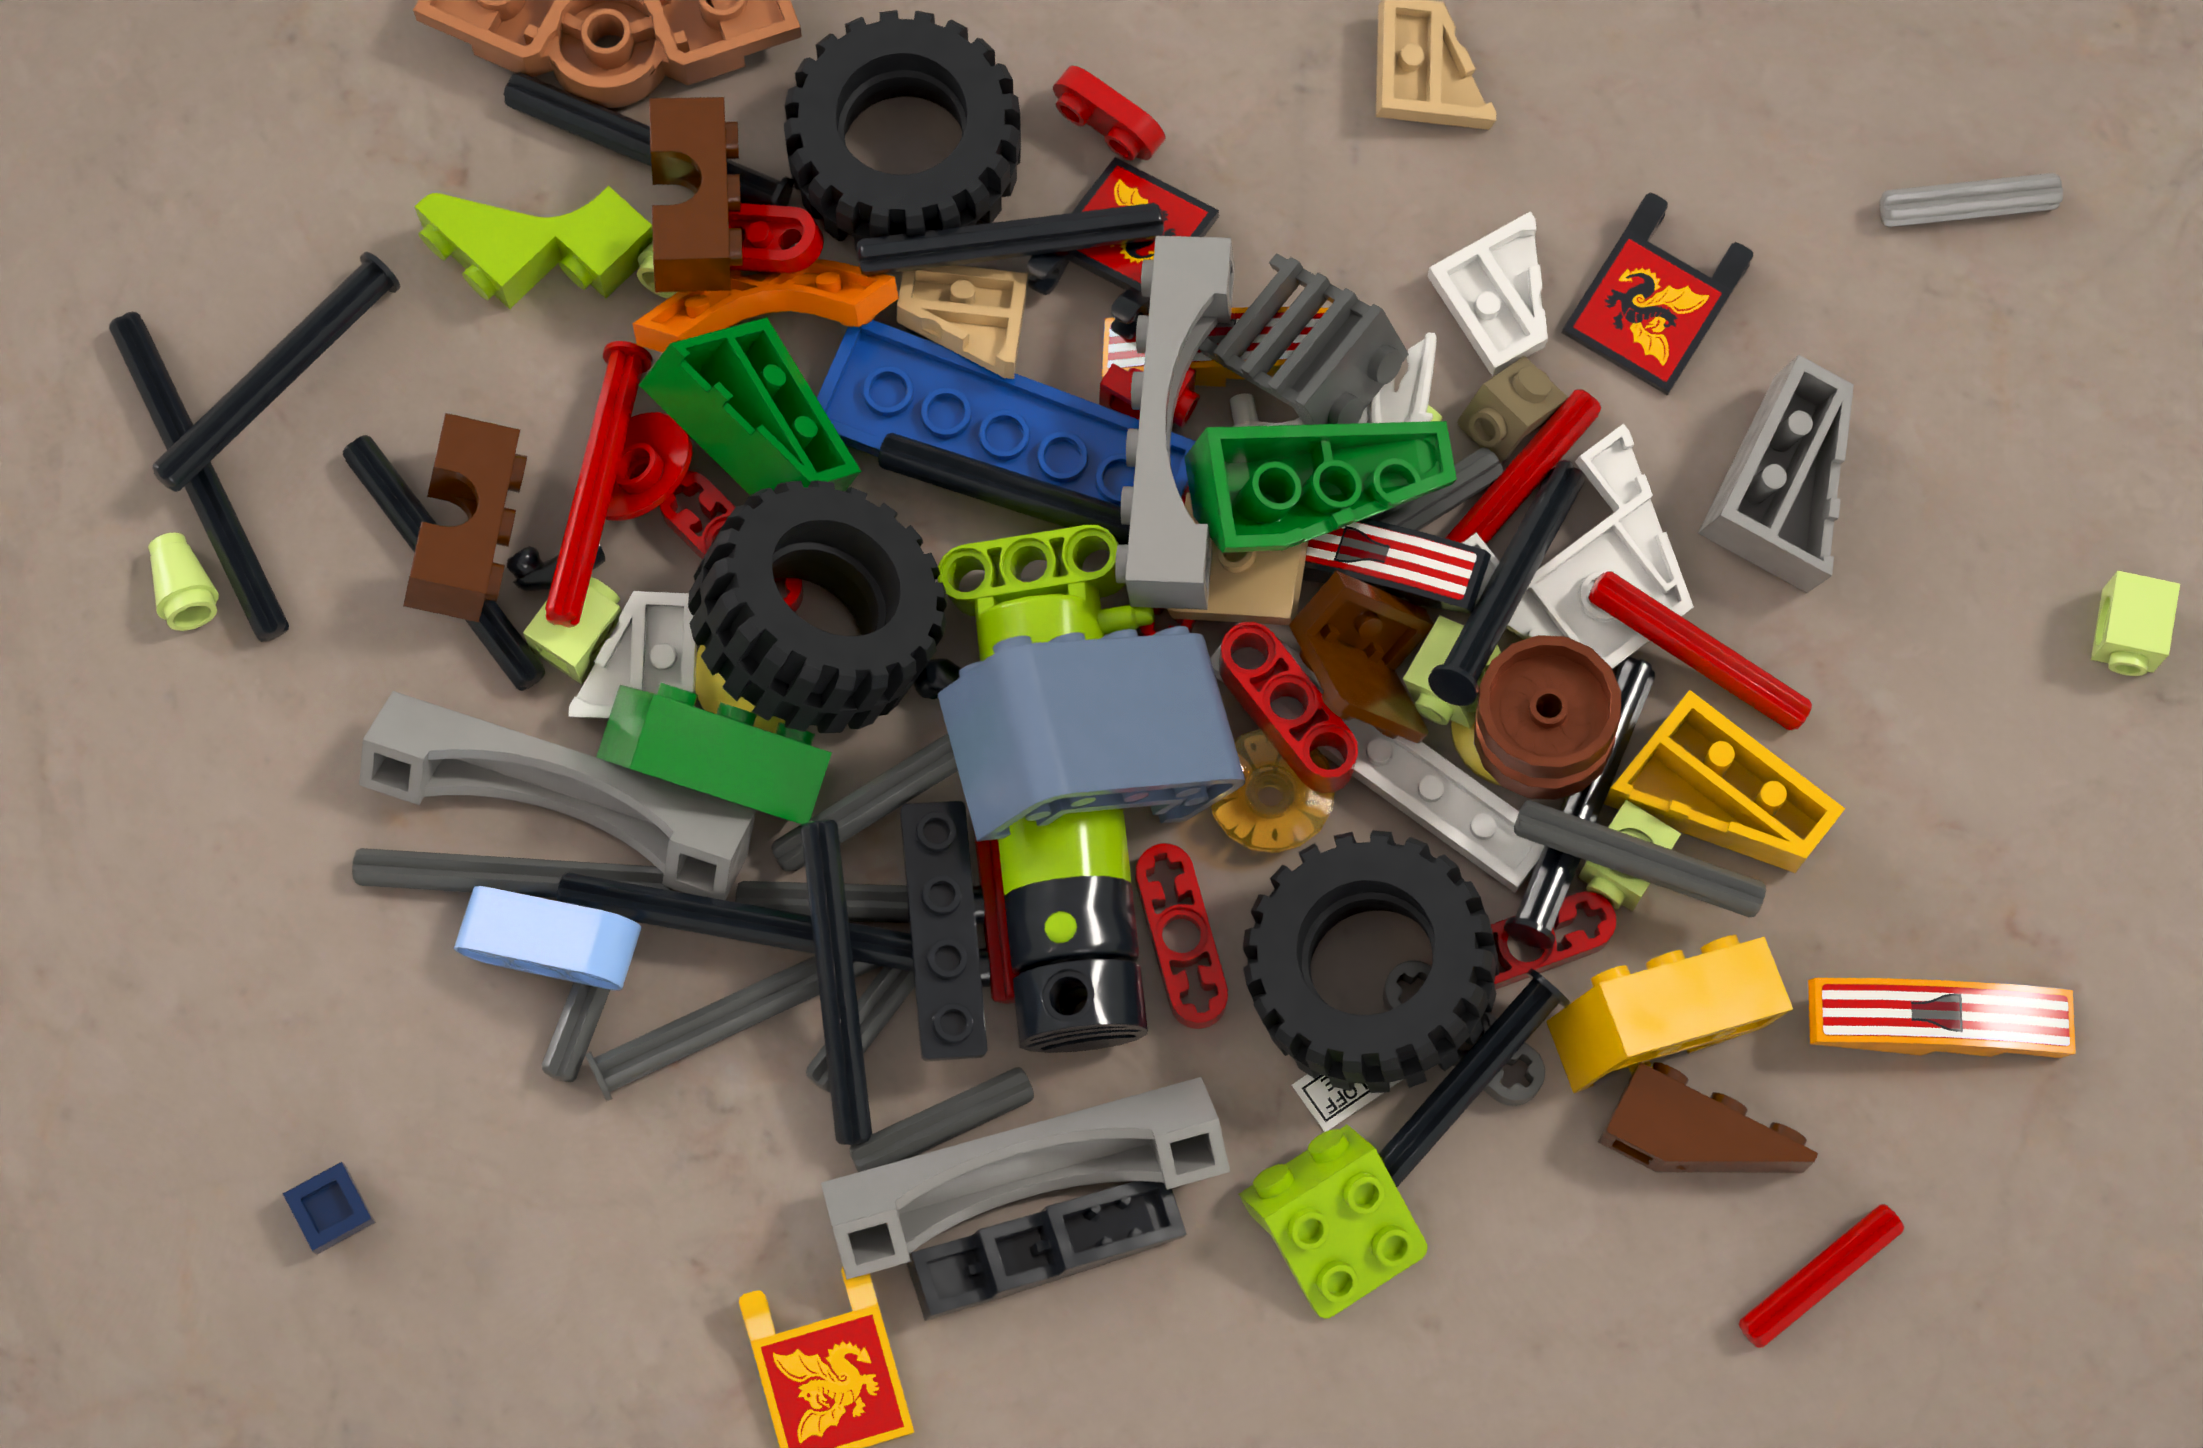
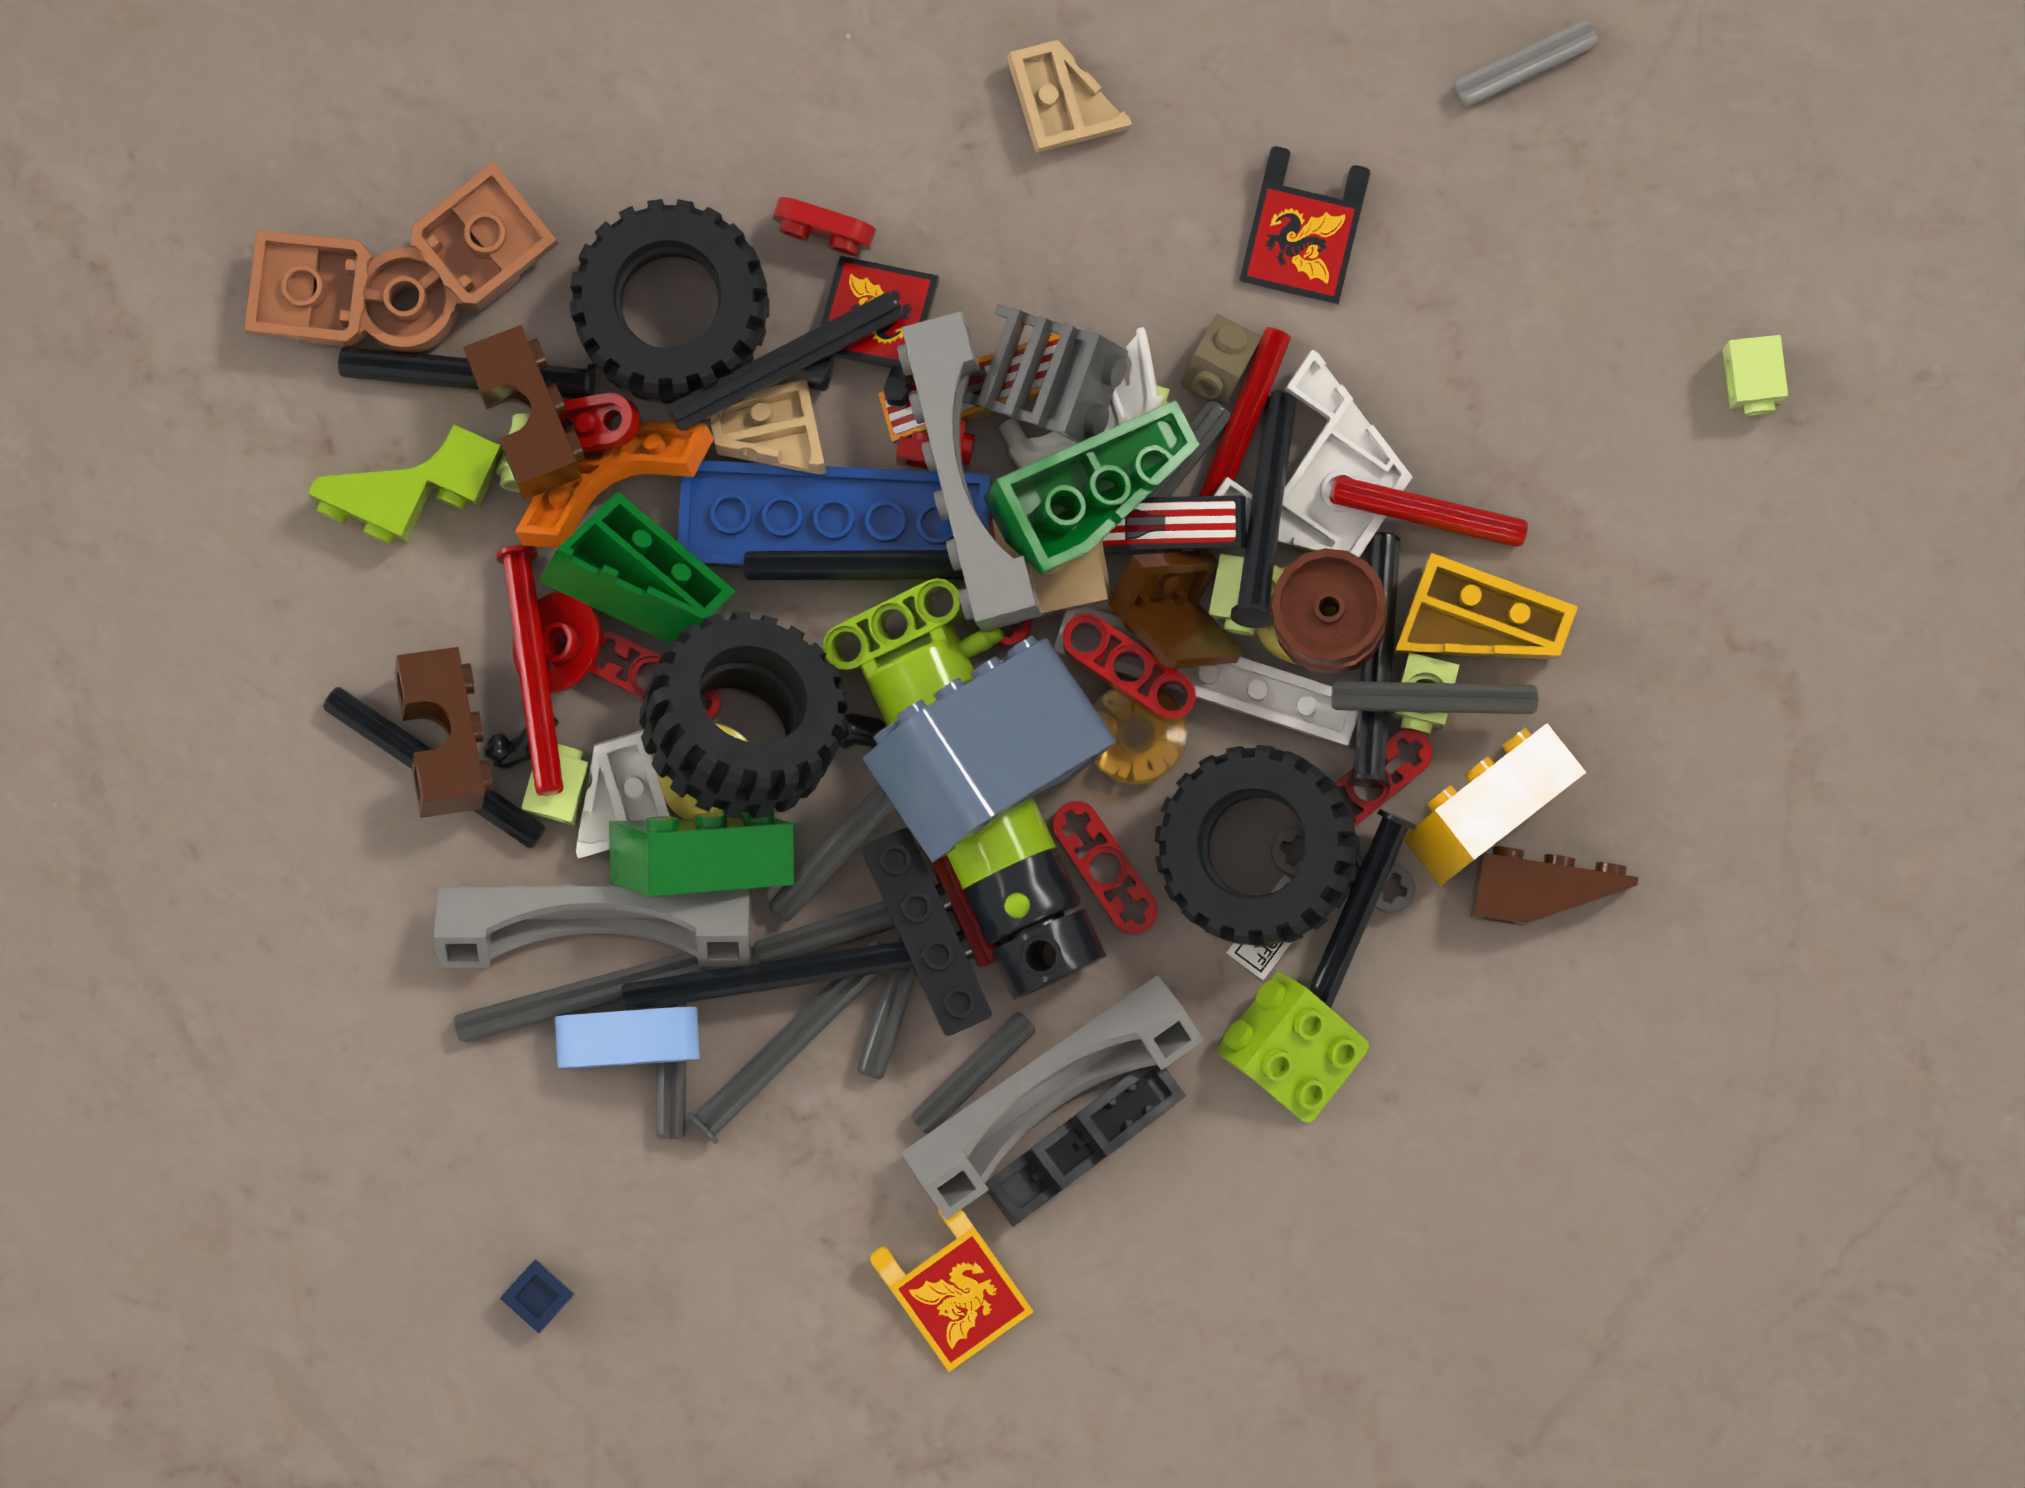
camera: 15 degrees left, 10 degrees up
black axle [109,312,289,642] -> none
yellowish green cone [148,532,219,631] -> none
black axle [152,252,401,492] -> none
black axle [801,819,872,1145] -> none
white wing [1427,211,1548,377] -> none
light grey wedge [1698,355,1854,593] -> none
red axle [1739,1204,1905,1348] -> none
slope [1808,978,2076,1058] -> none

